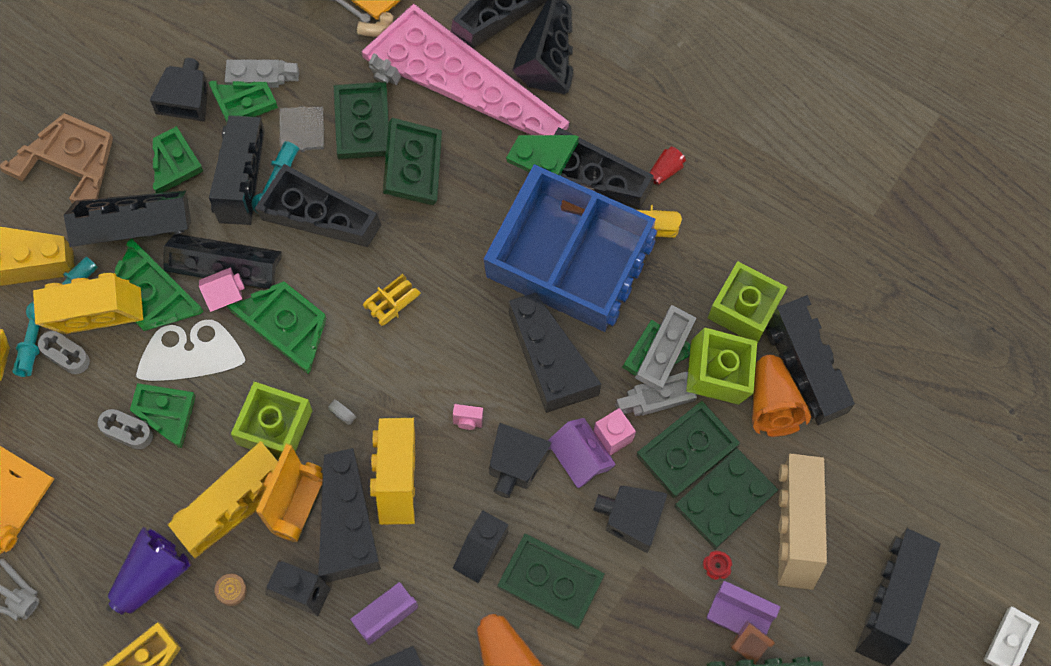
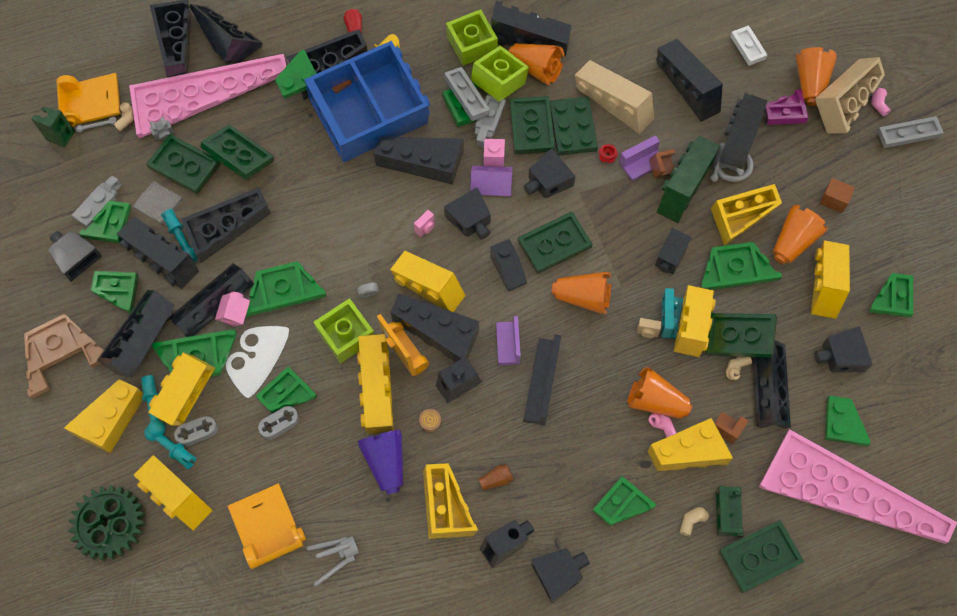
camera: 50 degrees left, 0 degrees up
yellow arm [363,274,421,326] -> none

